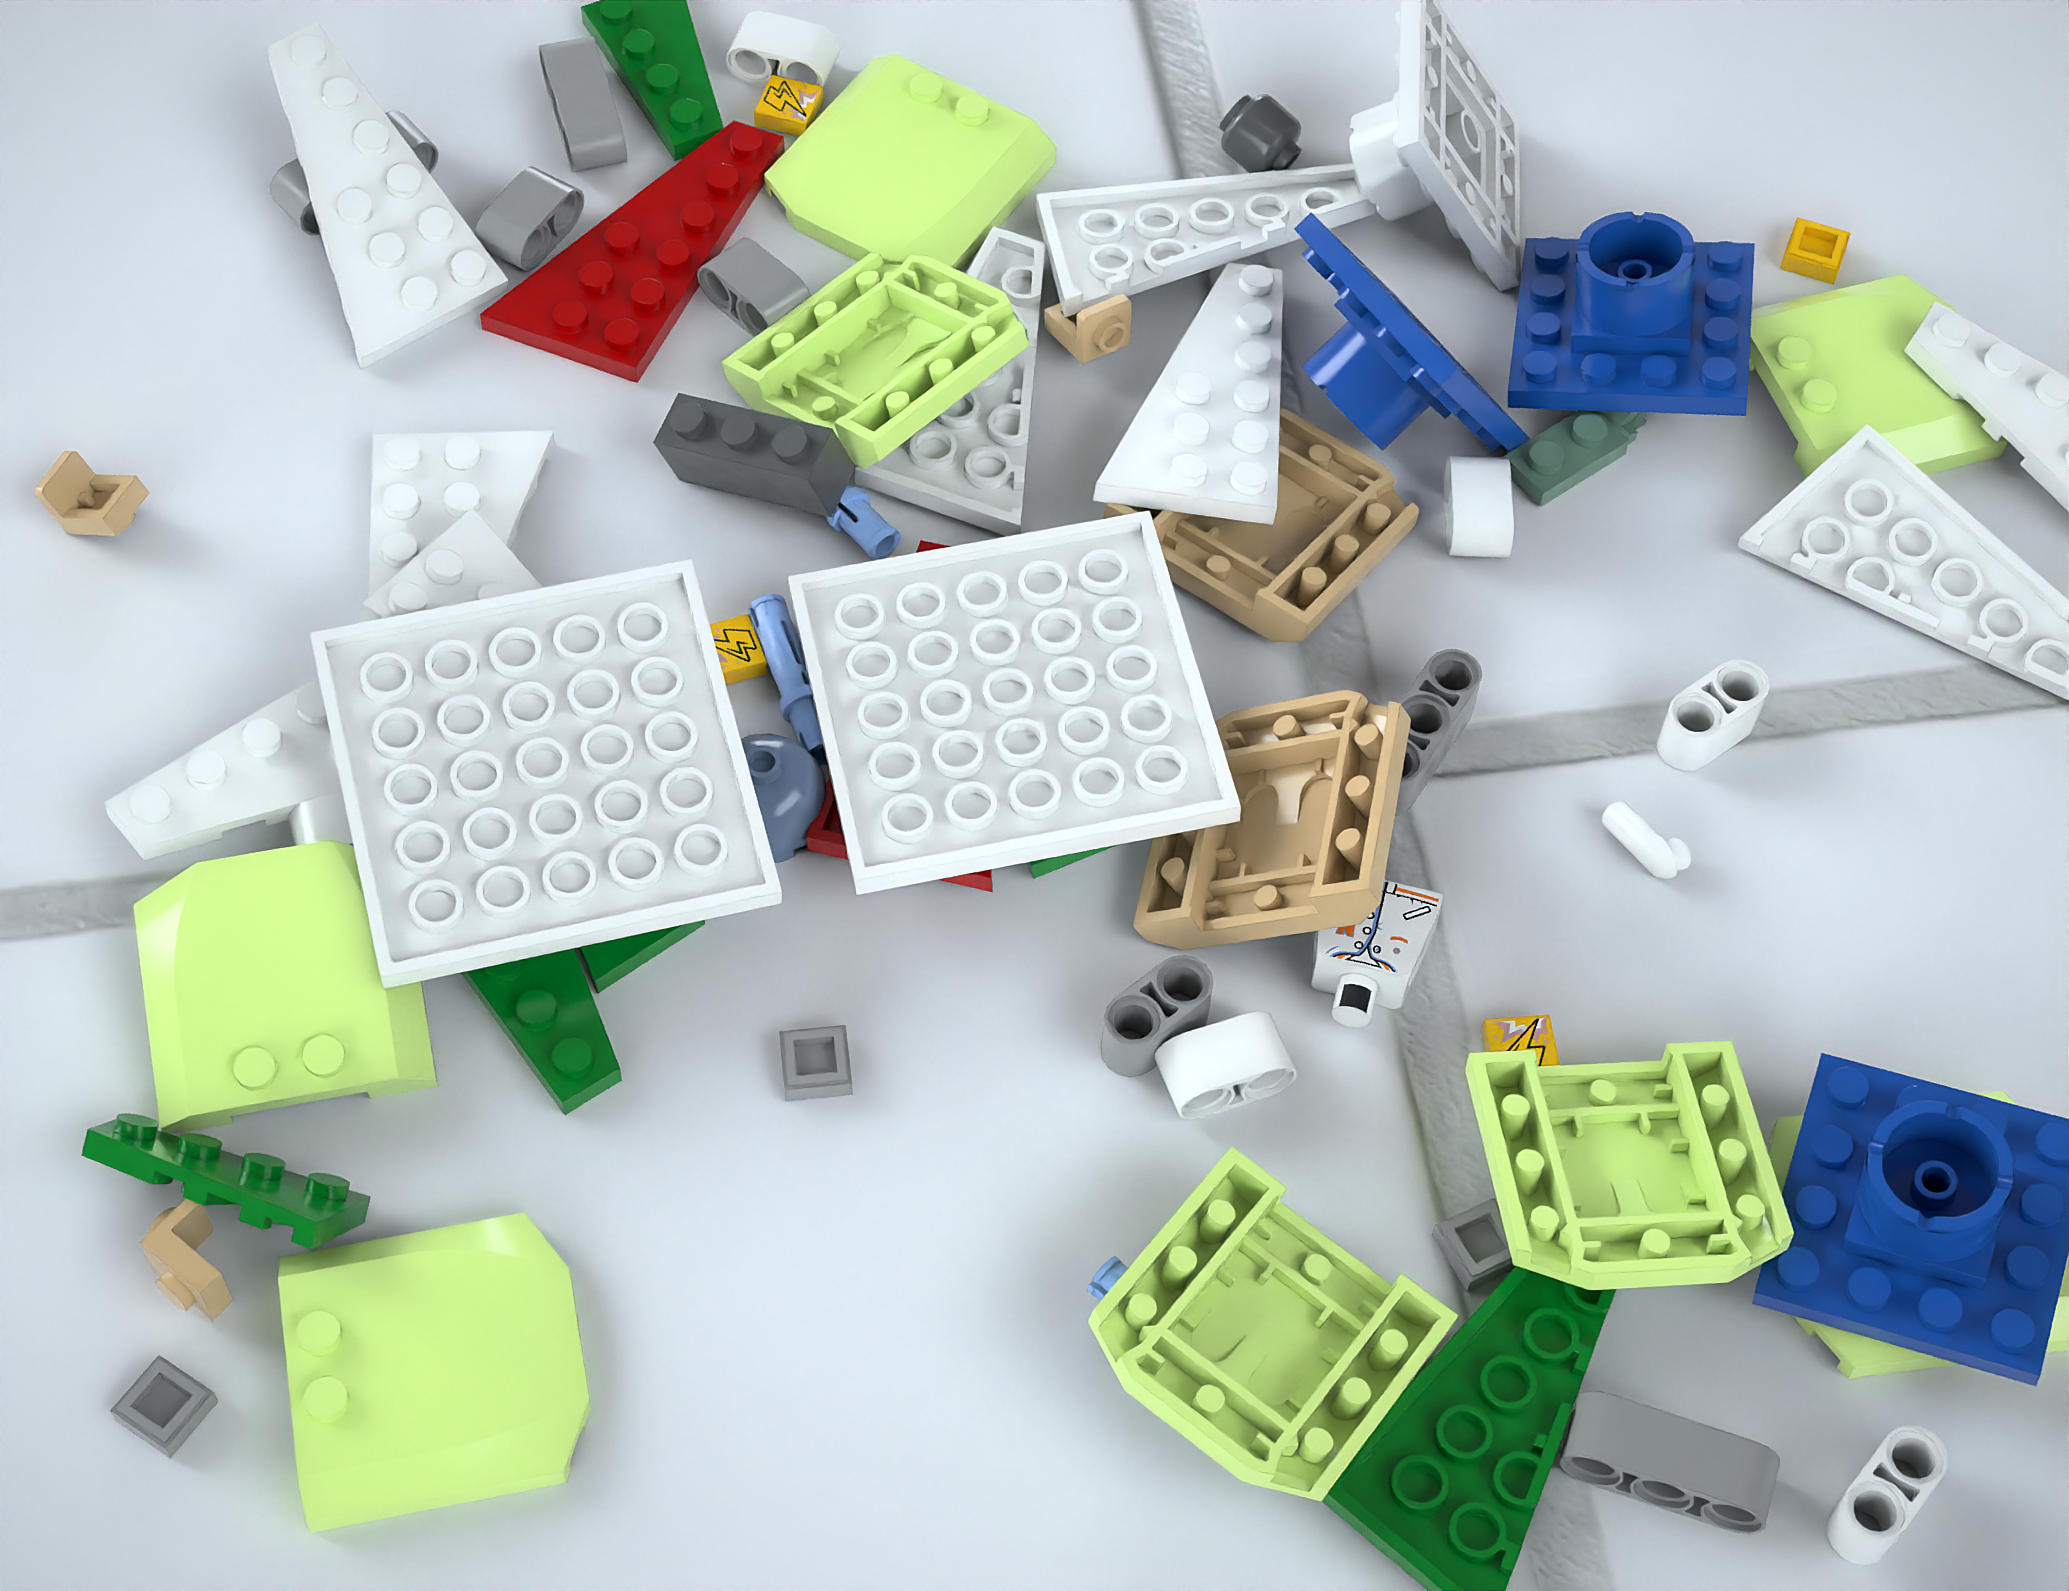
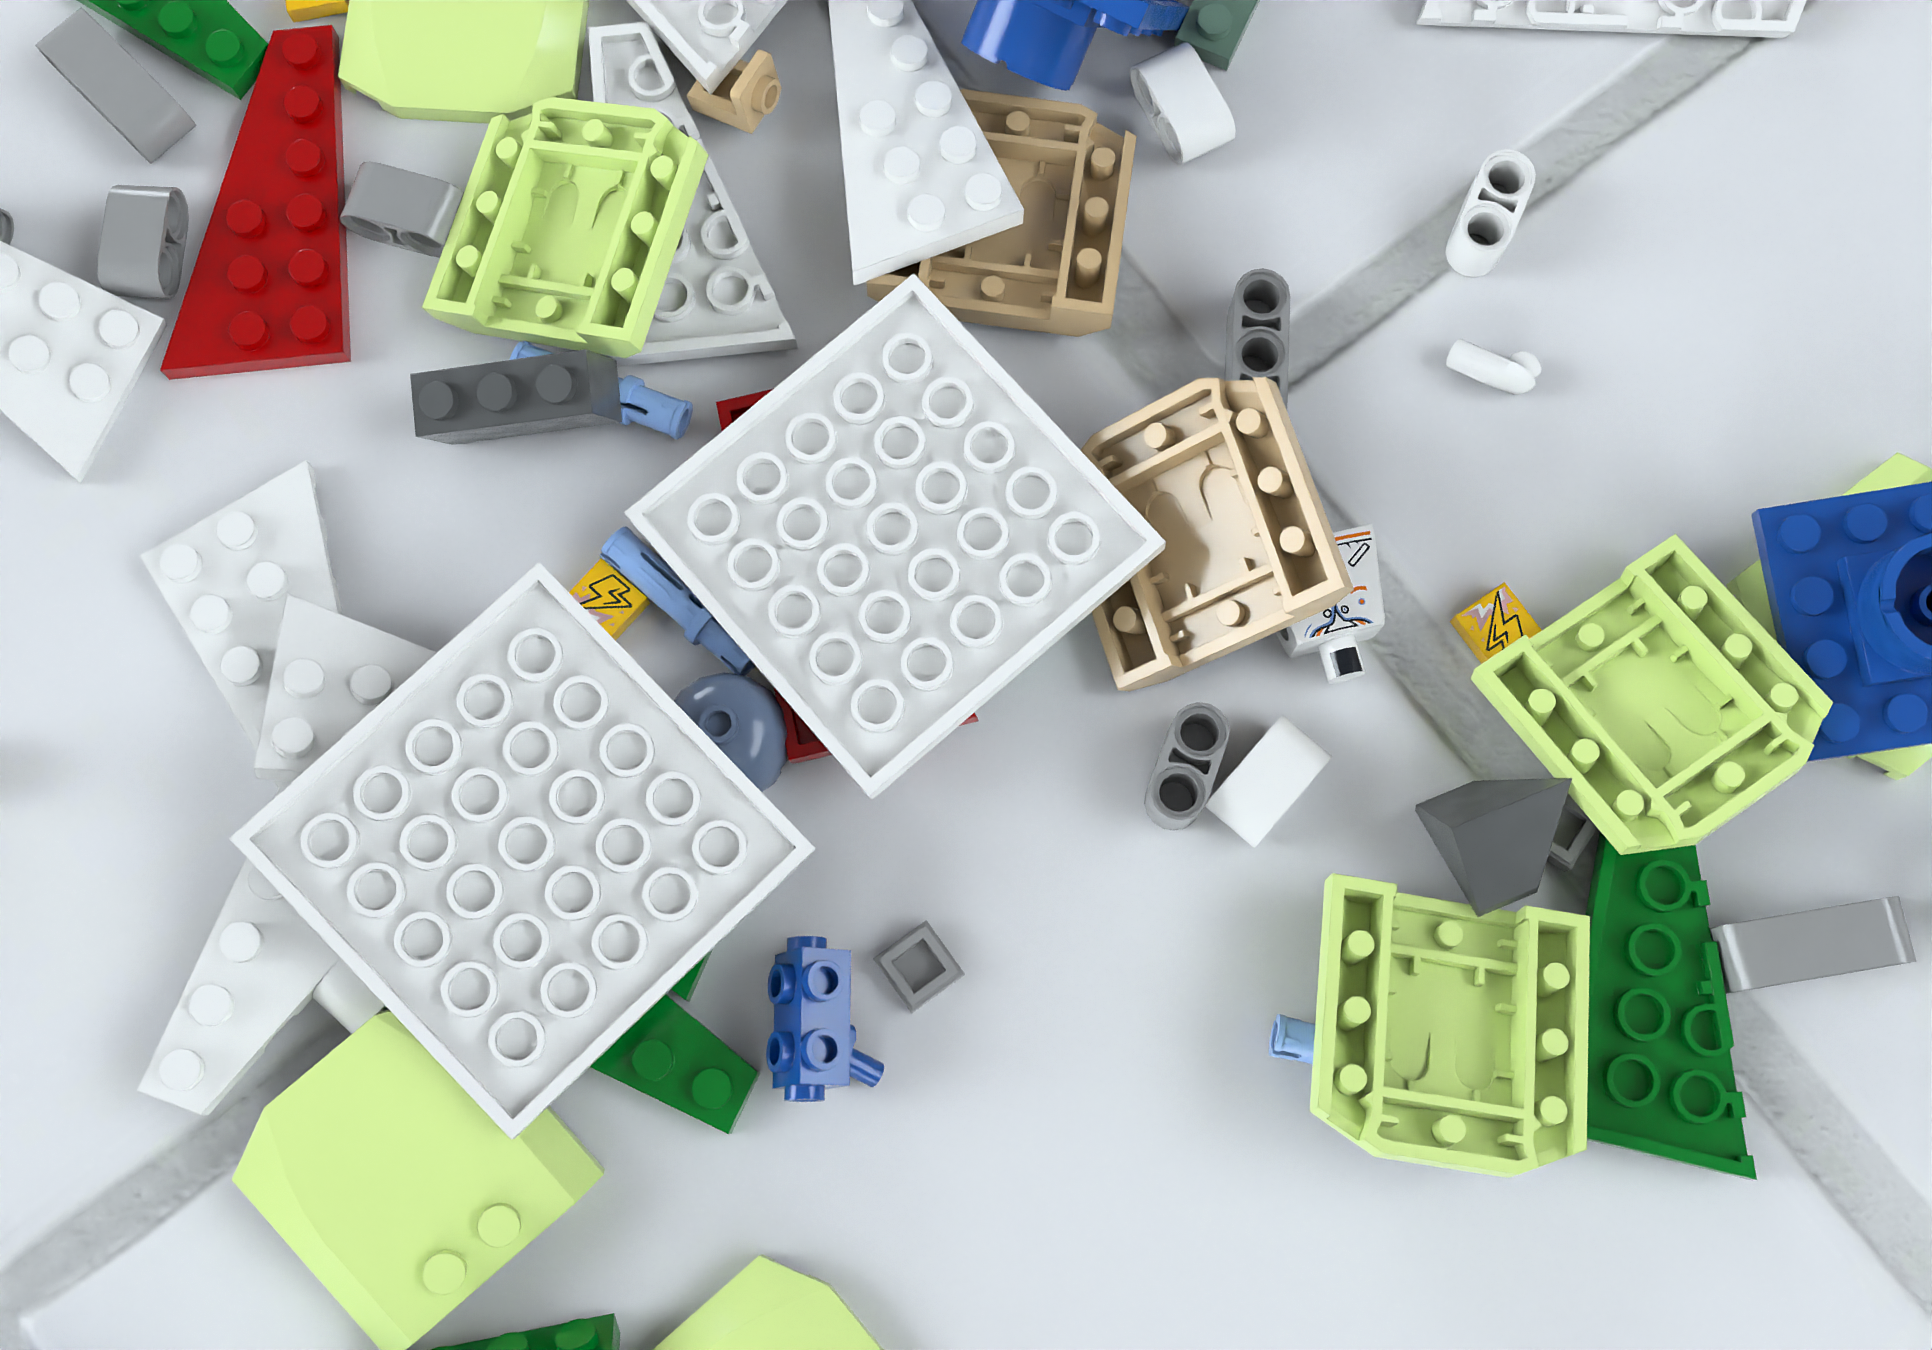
camera: 25 degrees left, 20 degrees up
none -> blue brick [766,936,884,1102]
none -> dark grey slope [1415,778,1572,917]

